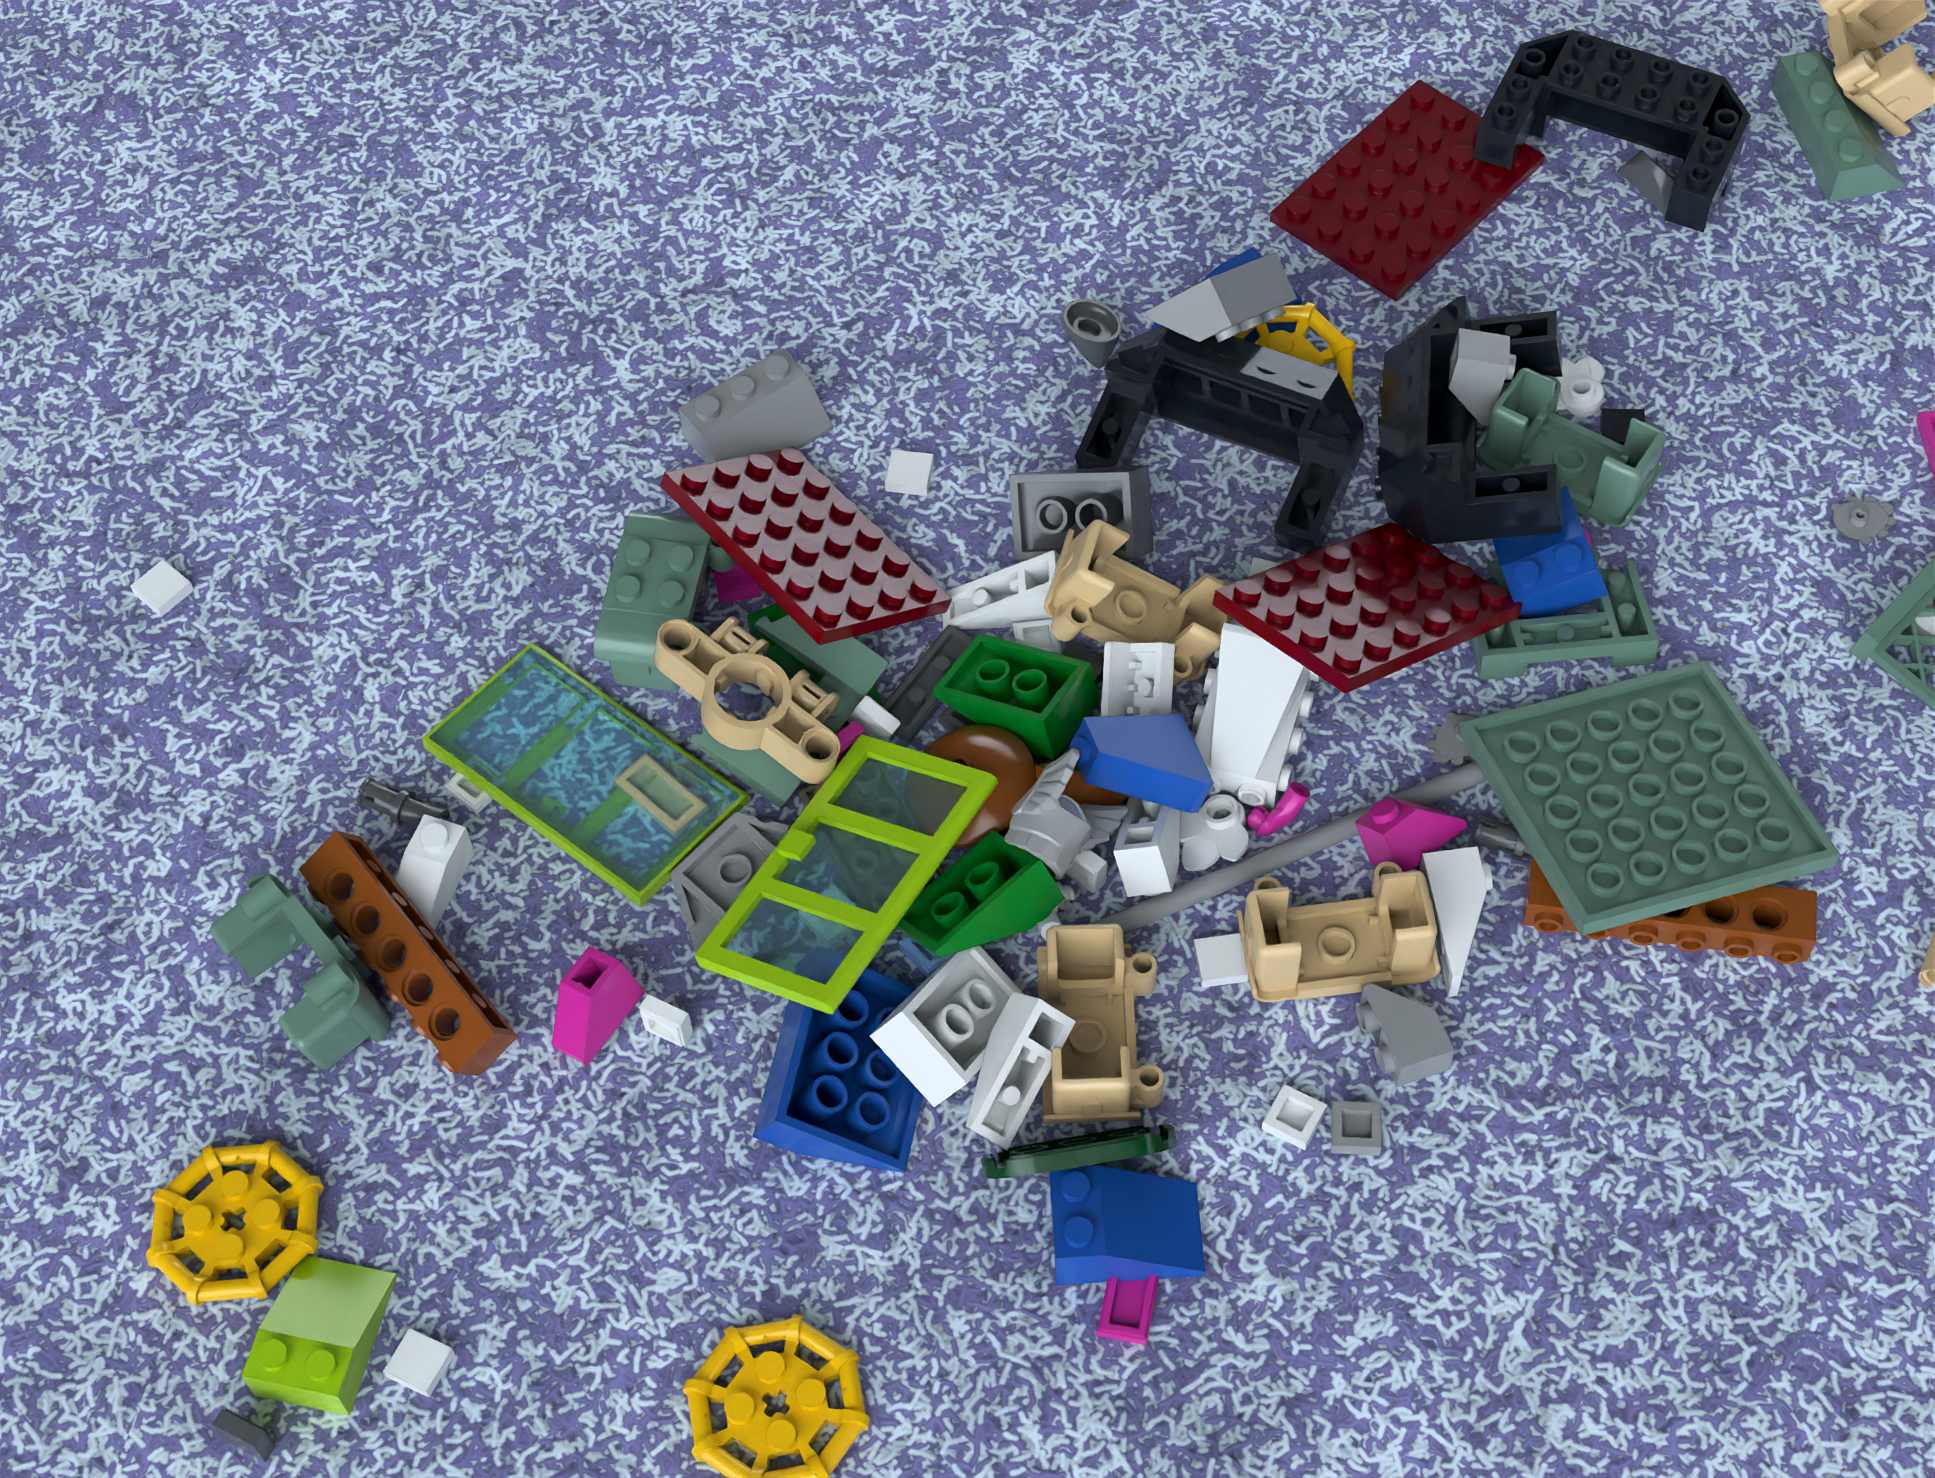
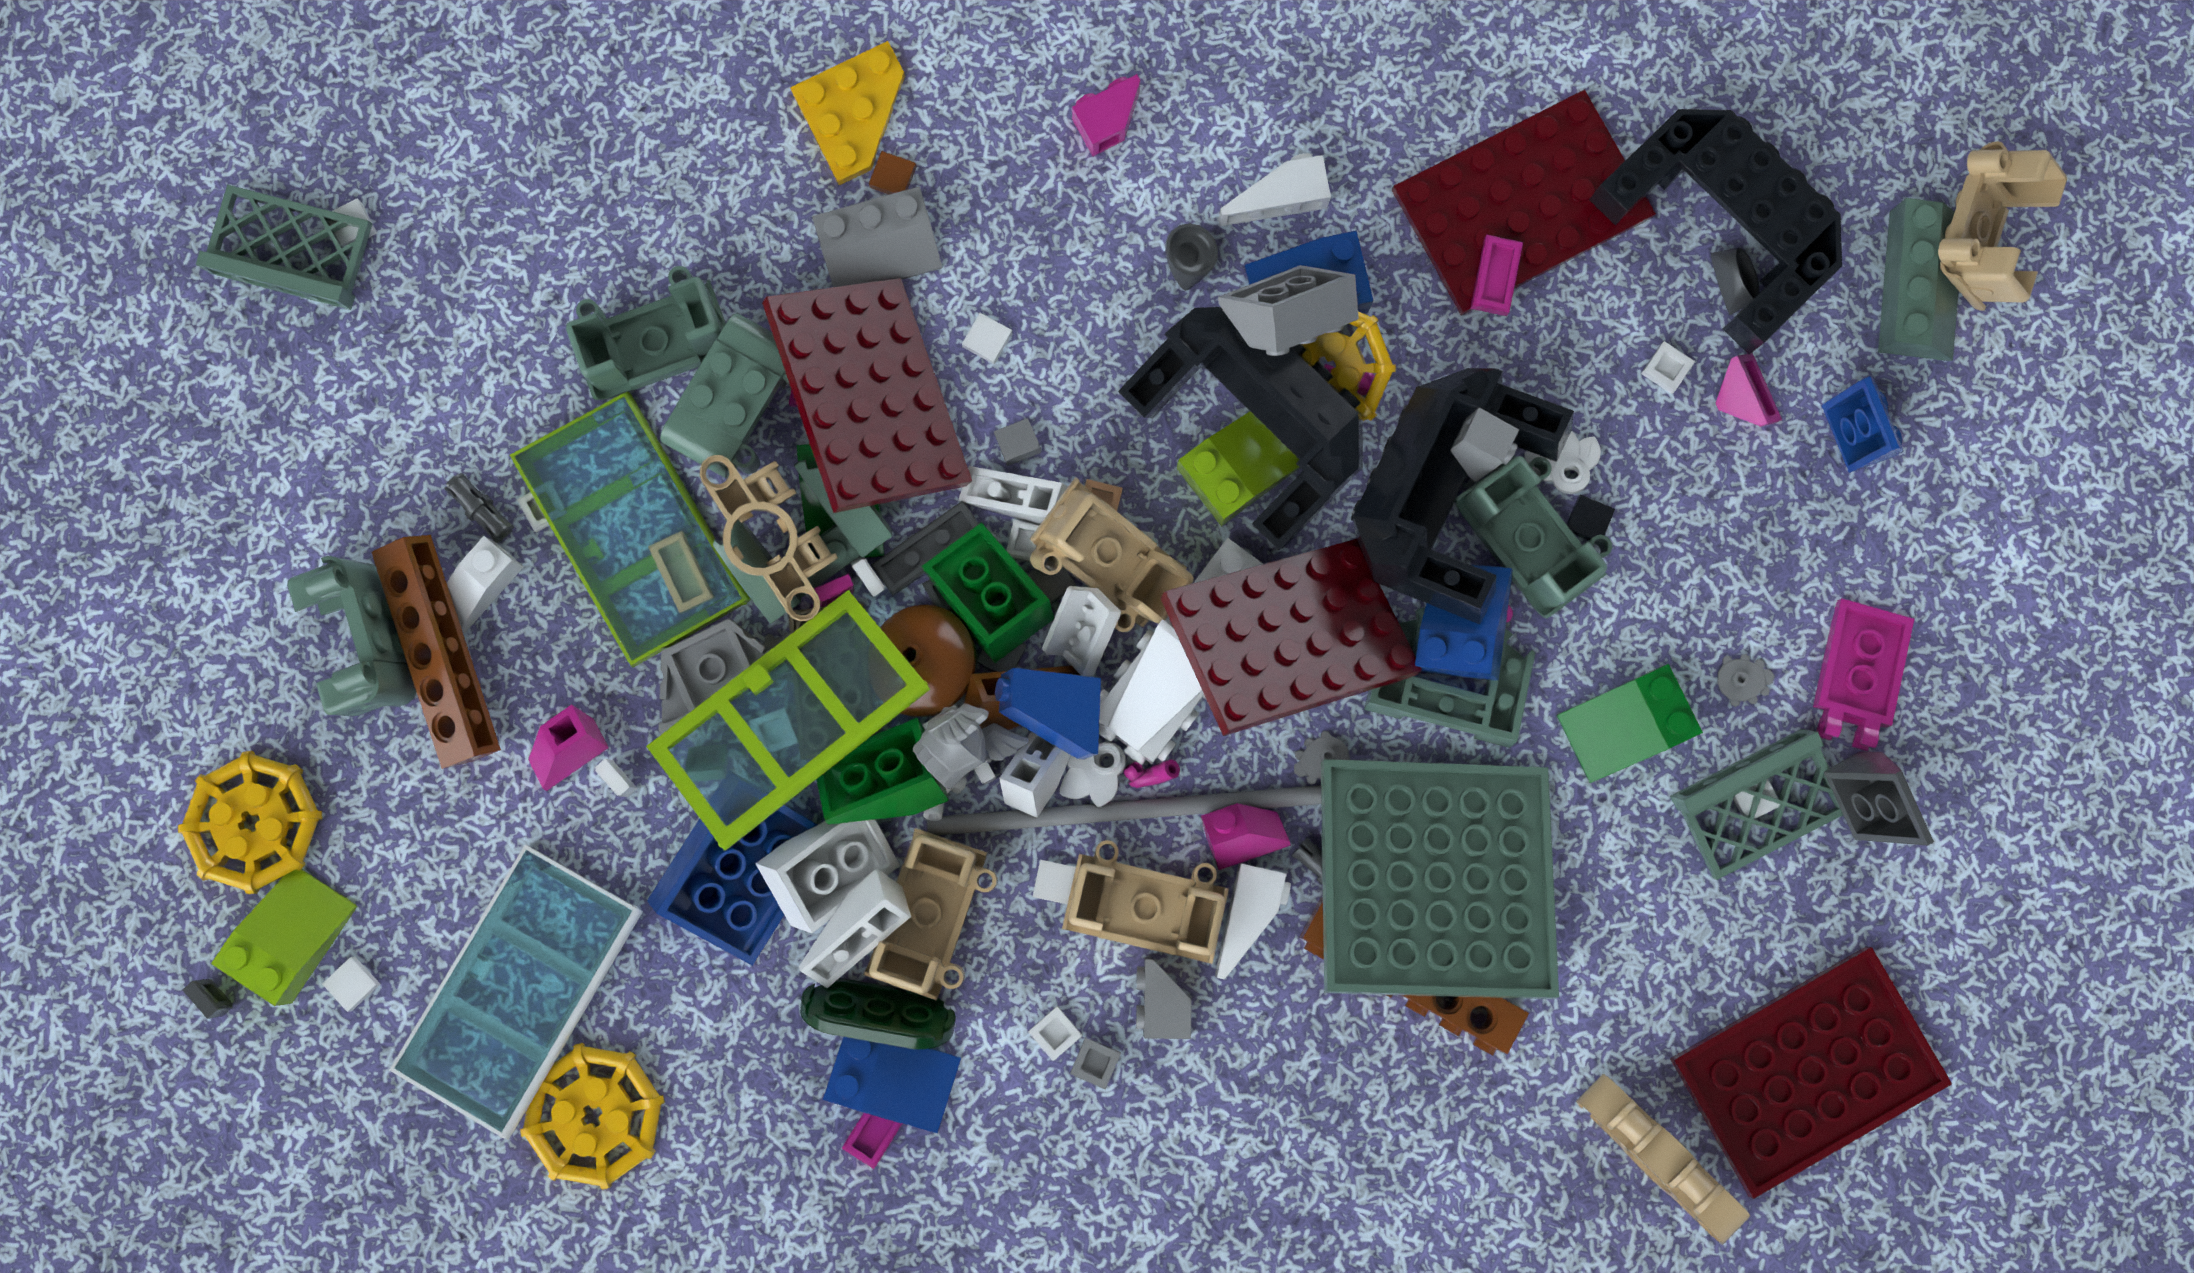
camera: 15 degrees right, 25 degrees up
dark grey slope [1009,465,1154,560] -> none
none -> sand green fence [196,184,373,310]
none -> clear light blue door [389,845,643,1140]
none -> sand green container [566,266,726,400]
none -> yellow plate [790,41,905,185]
none -> dark orange tile [869,151,917,195]
none -> light grey slope [993,418,1041,466]
none -> dark pink slope [1072,74,1140,157]
none -> lime slope [1176,411,1300,527]
none -> white slope [1218,153,1331,226]
none -> dark pink tile [1470,235,1523,316]
none -> green slope [1556,664,1703,783]
none -> white tile [1641,341,1695,394]
none -> dark pink slope [1715,353,1782,426]
none -> blue slope [1821,376,1904,473]

